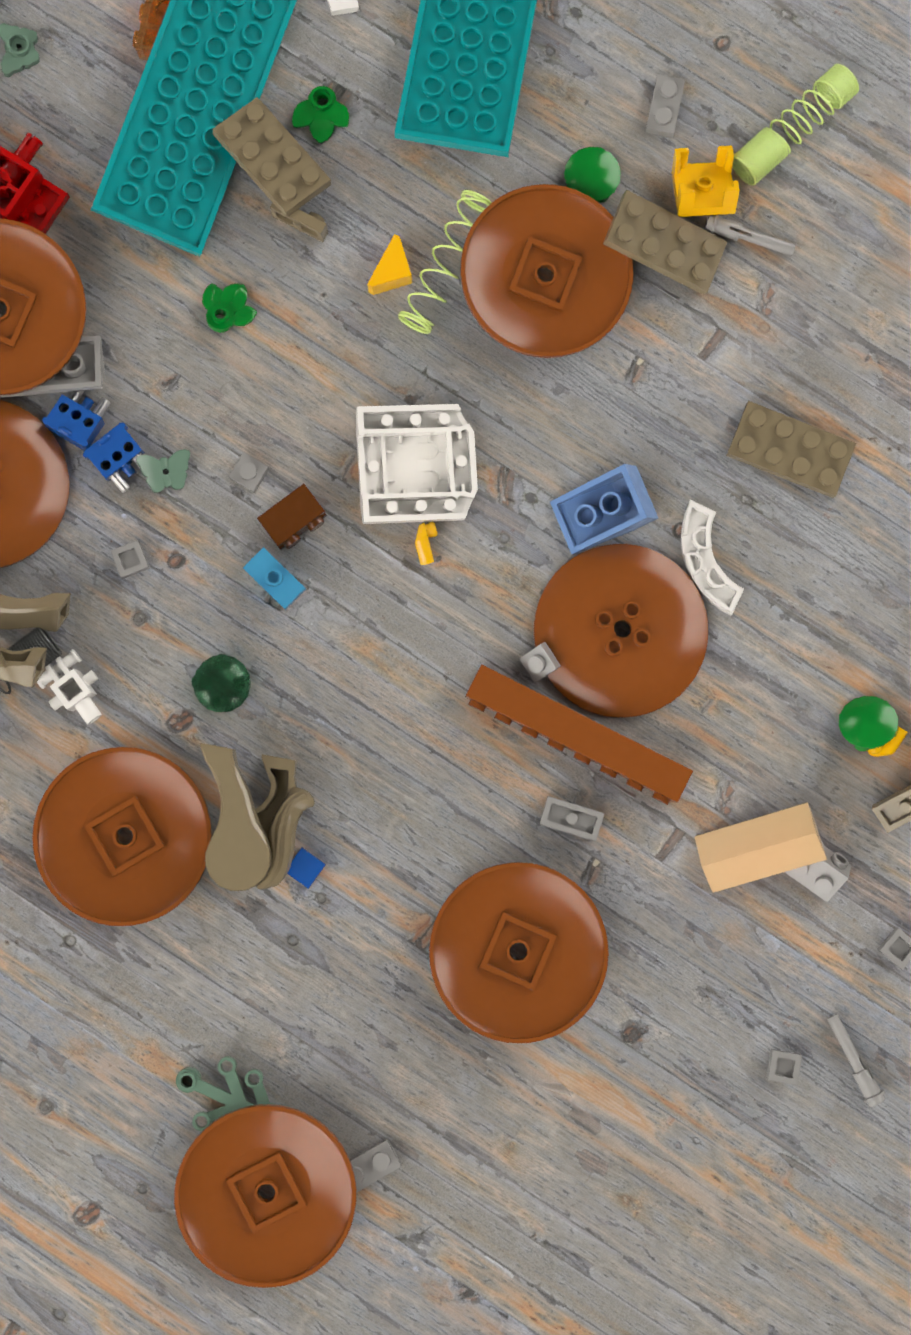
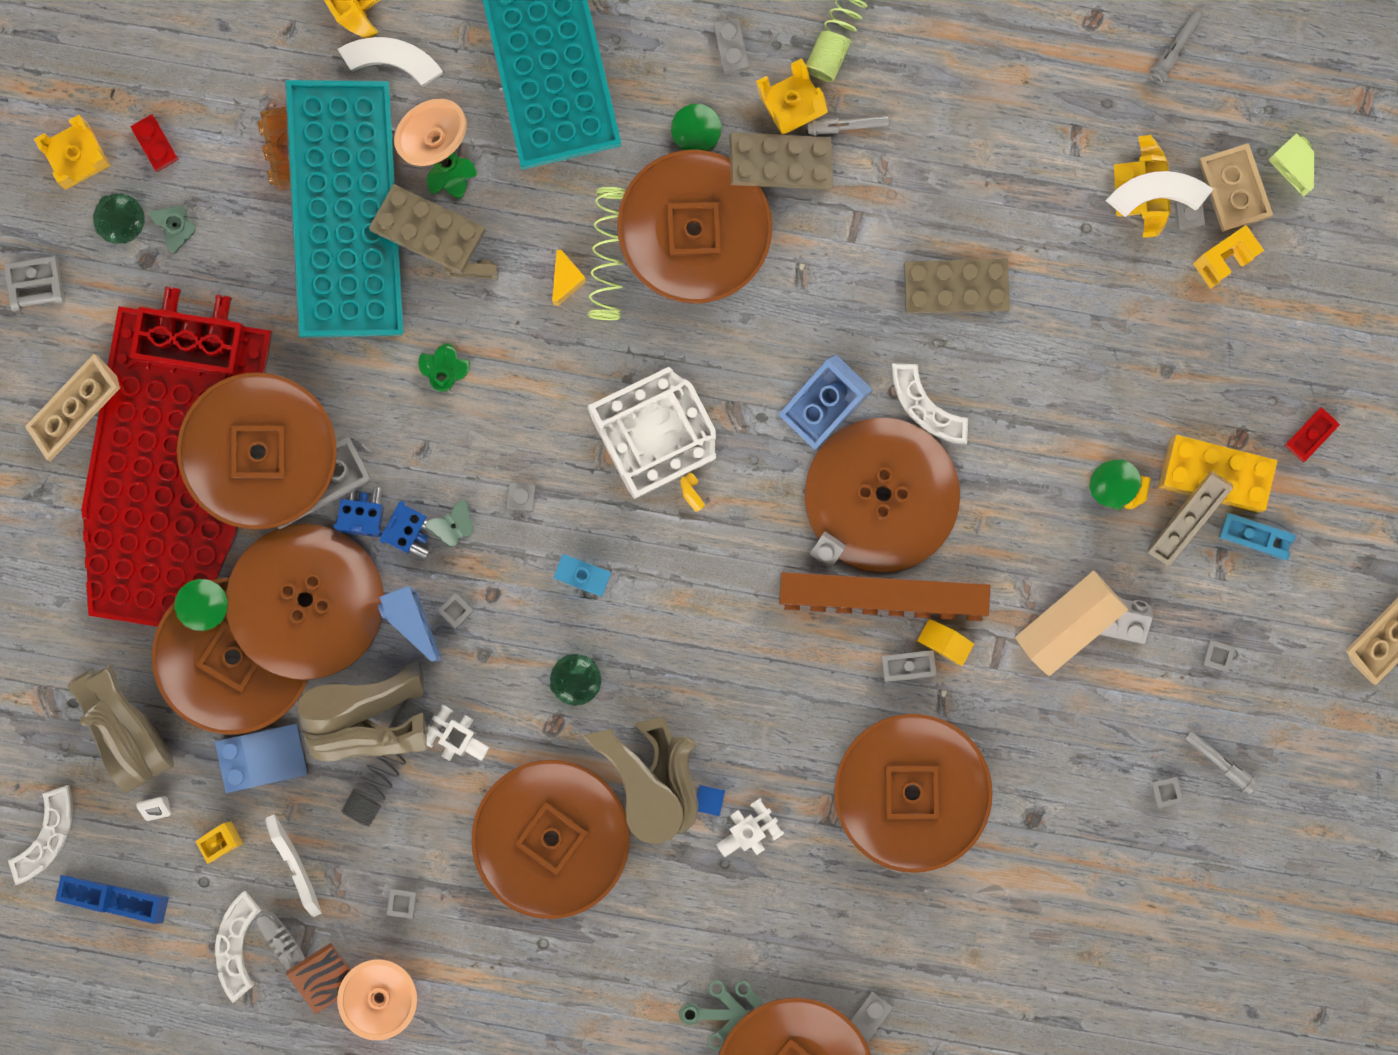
camera: 20 degrees left, 0 degrees up
reddish brown brick [257,484,327,550] -> none
none -> medium blue slope [378,586,442,663]
none -> light nougat dish [394,99,467,166]
none -> white piece [716,798,784,857]
none -> yellow slope [916,619,974,667]

